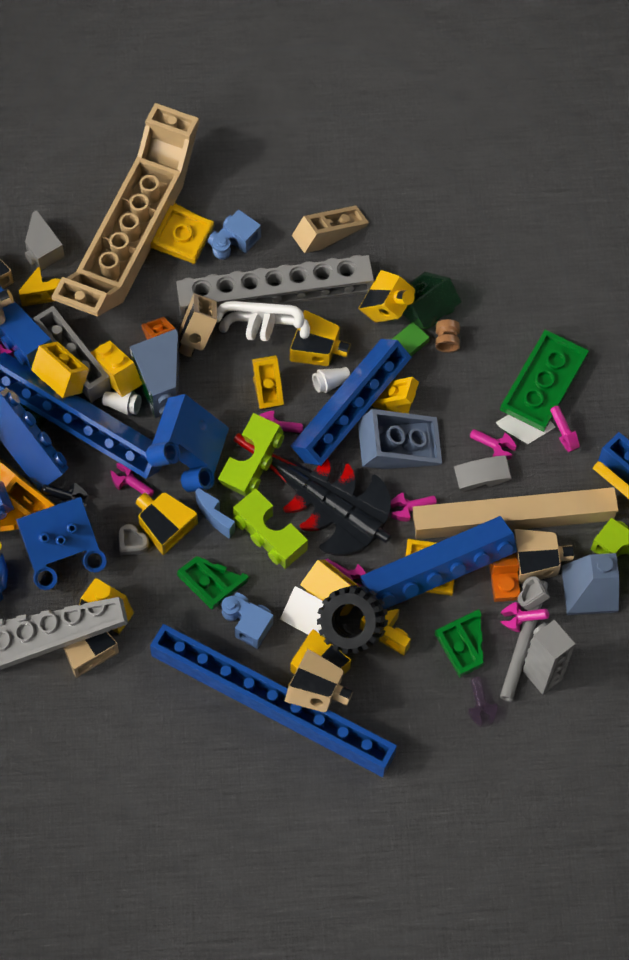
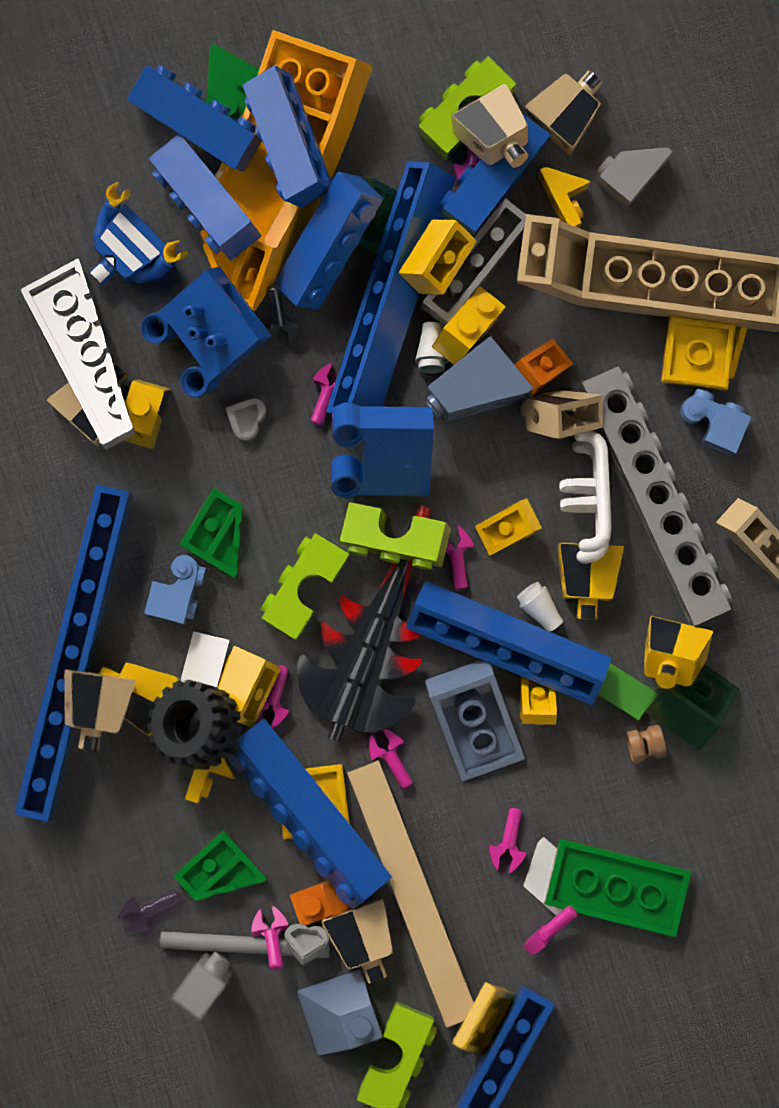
camera: 70 degrees right, 20 degrees up
yellow torso [136,493,198,556] -> none
medium blue slope [195,488,235,539] -> none
light grey slope [454,455,512,492] -> none

